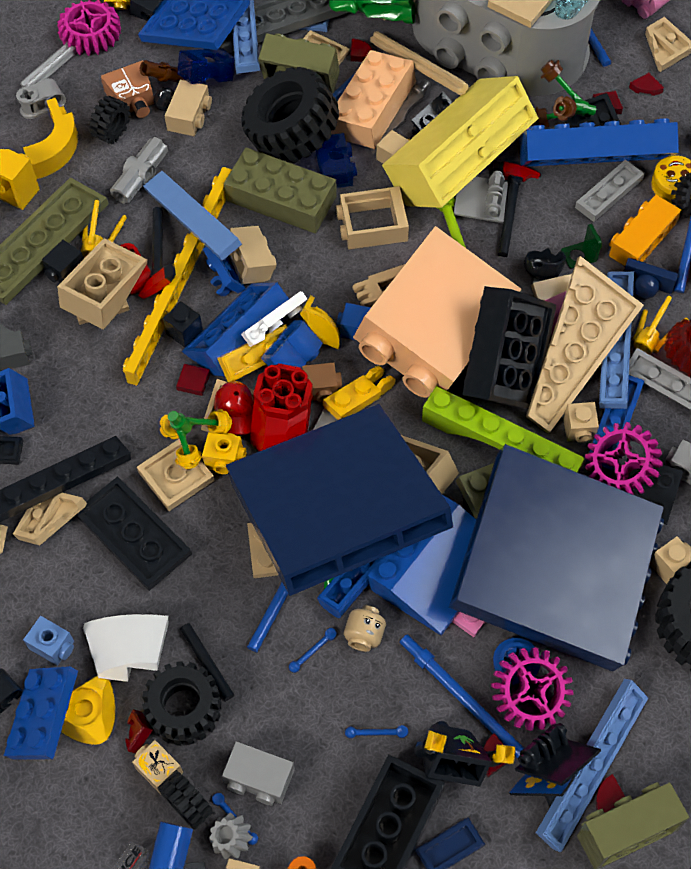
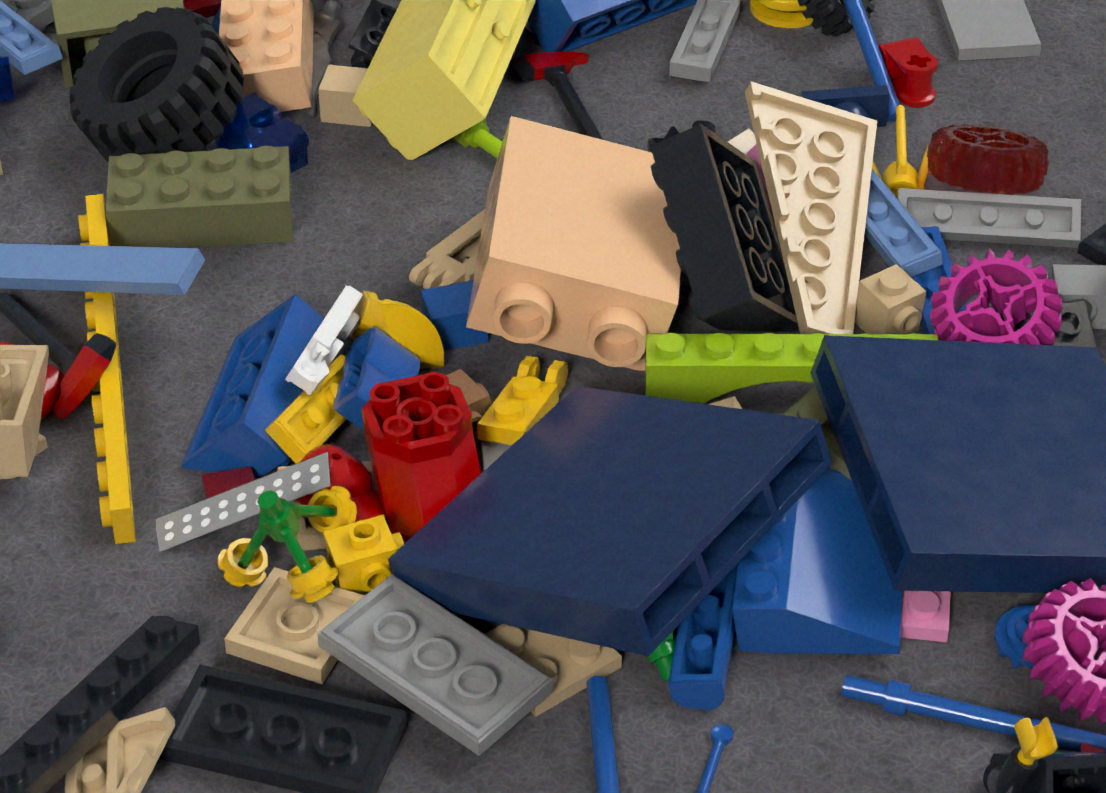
camera: 30 degrees left, 20 degrees down
black brick [163,301,203,348] -> none
blue plate [203,247,246,296] -> none
tan brick [229,226,276,284] -> none
tan window [336,186,409,249] -> none
tan head [344,605,386,652] -> none
light grey hinge [454,171,508,223] -> none
dark green bracket [561,224,602,269] -> none
light orange brick [609,195,681,266] -> none
none -> light grey sticker [156,452,330,552]
none -> light grey tile [318,574,553,756]

